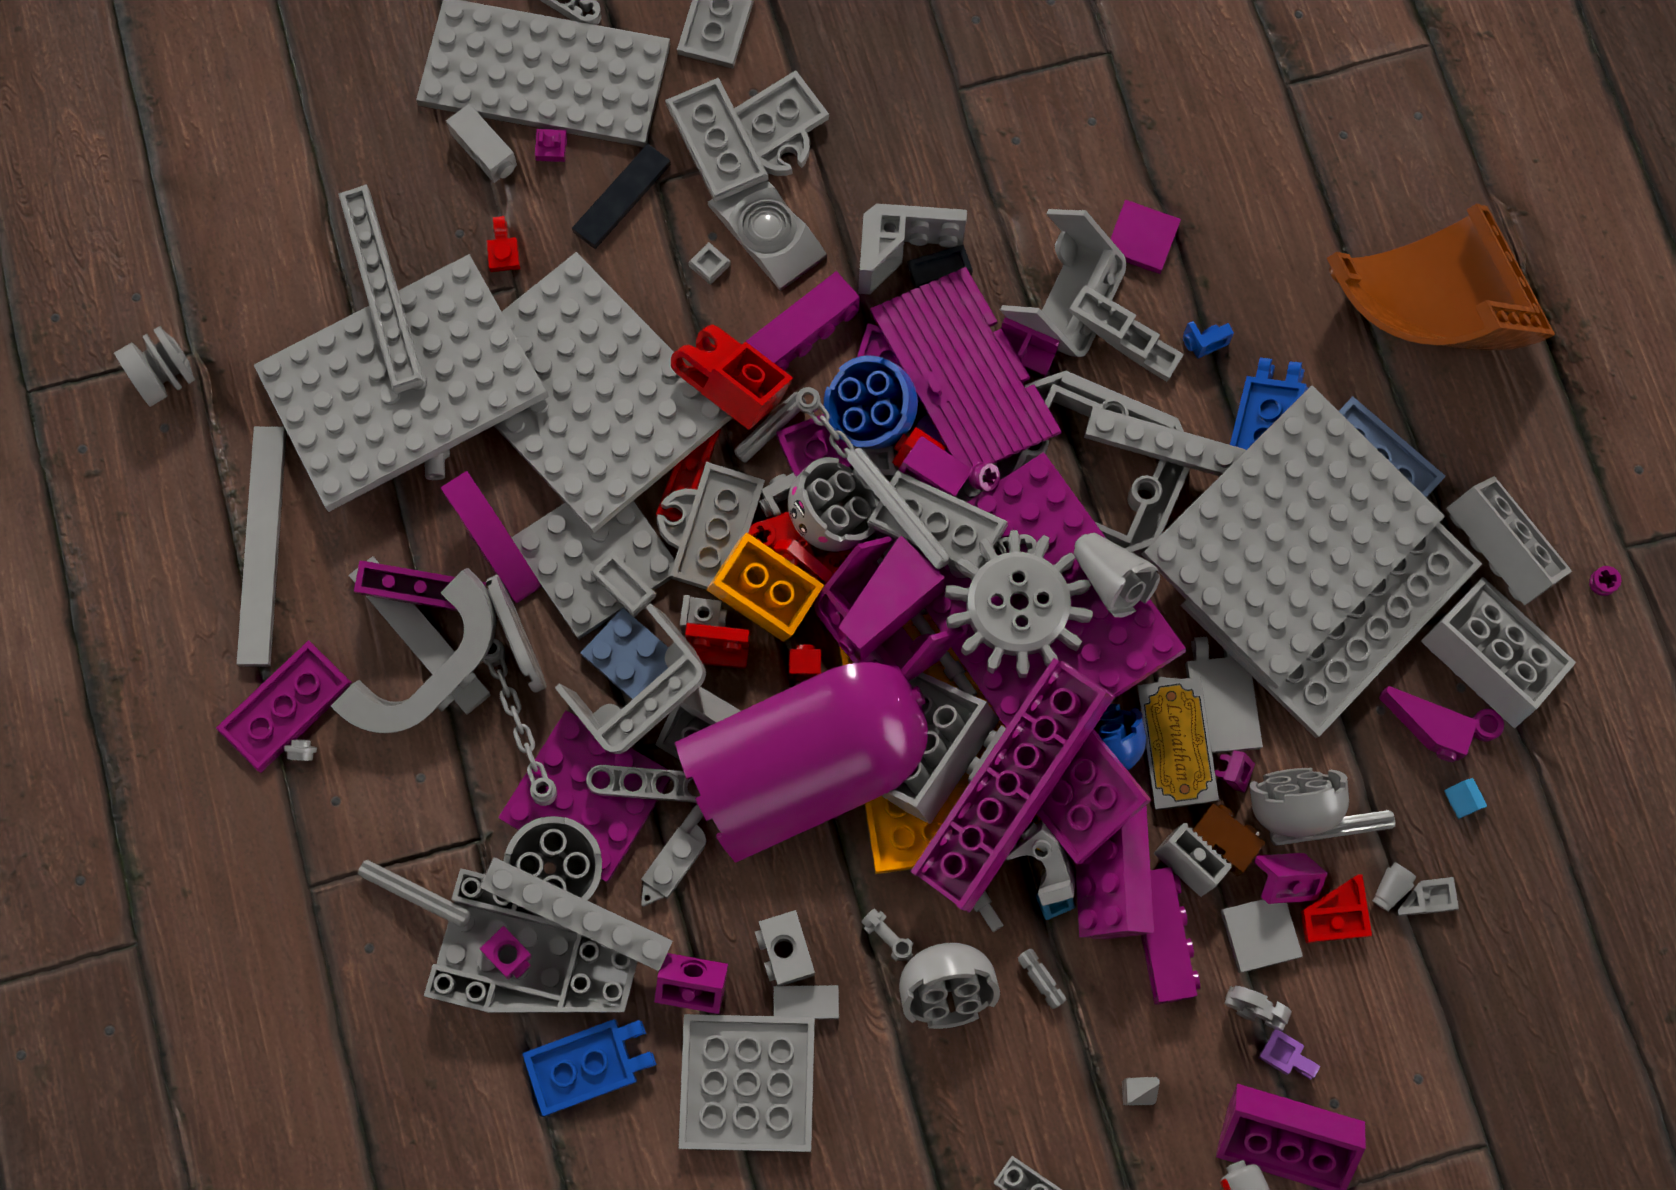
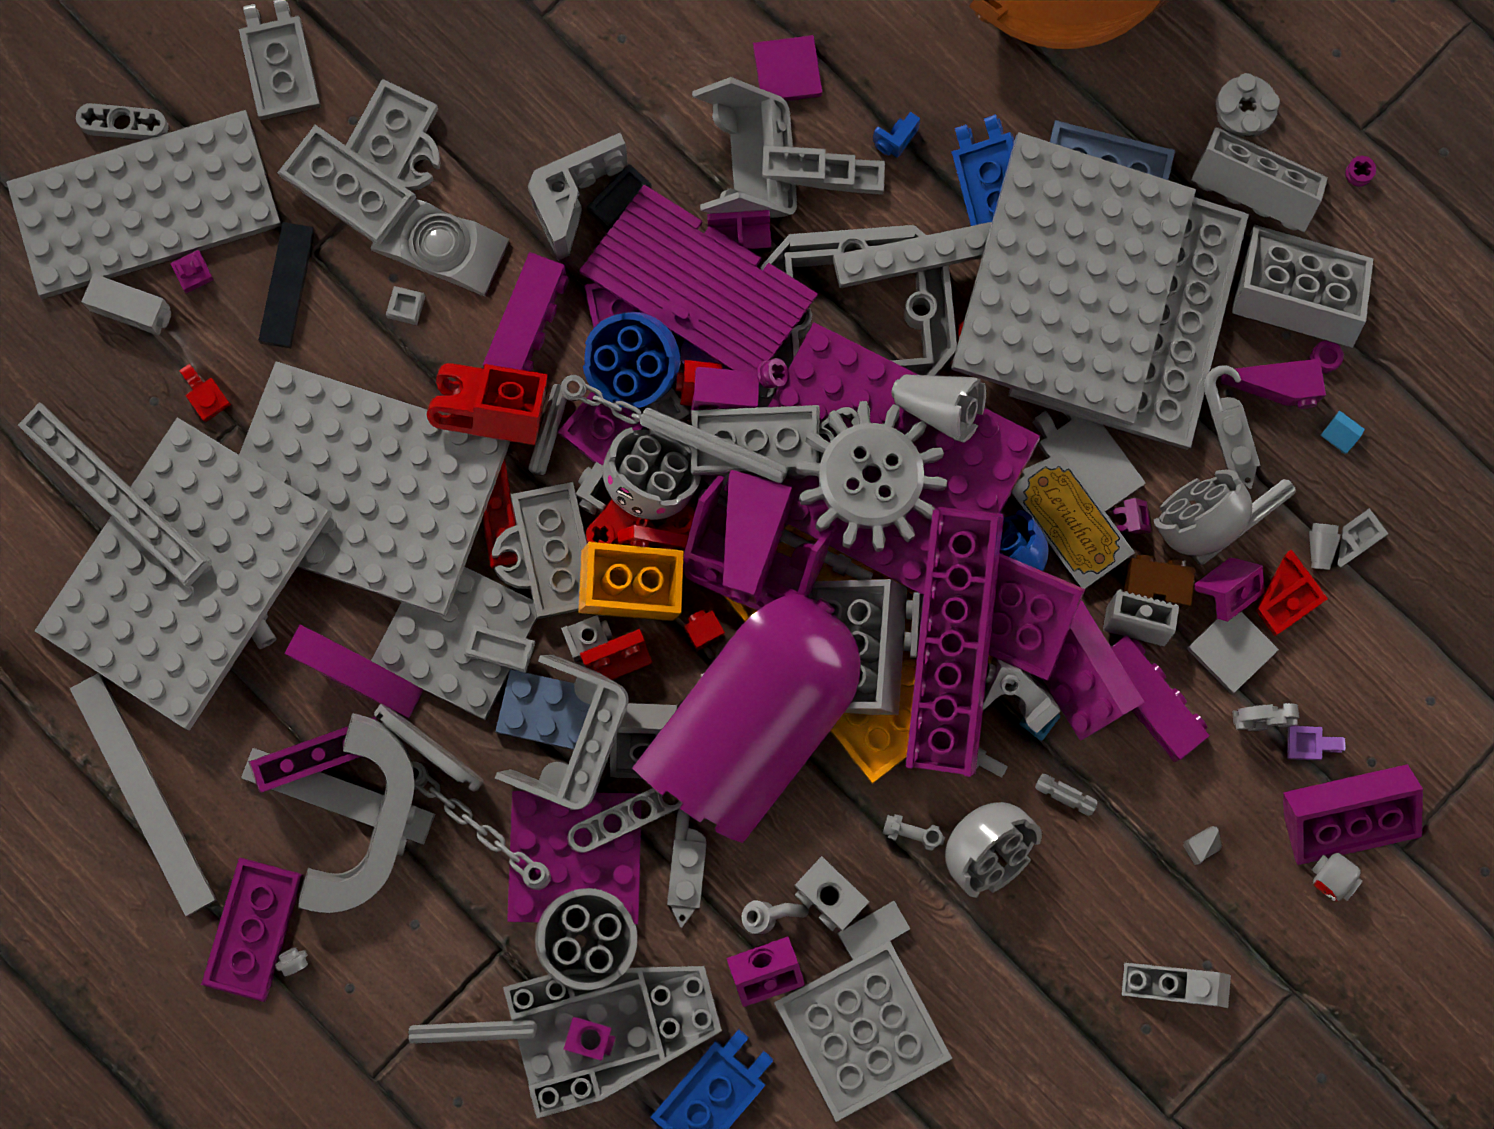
camera: 30 degrees left, 5 degrees up
light grey plate [479,857,673,971] -> none
none -> light grey plate [742,901,809,934]
none -> light grey plate [1204,365,1260,489]
none -> light grey plate [1215,73,1280,137]

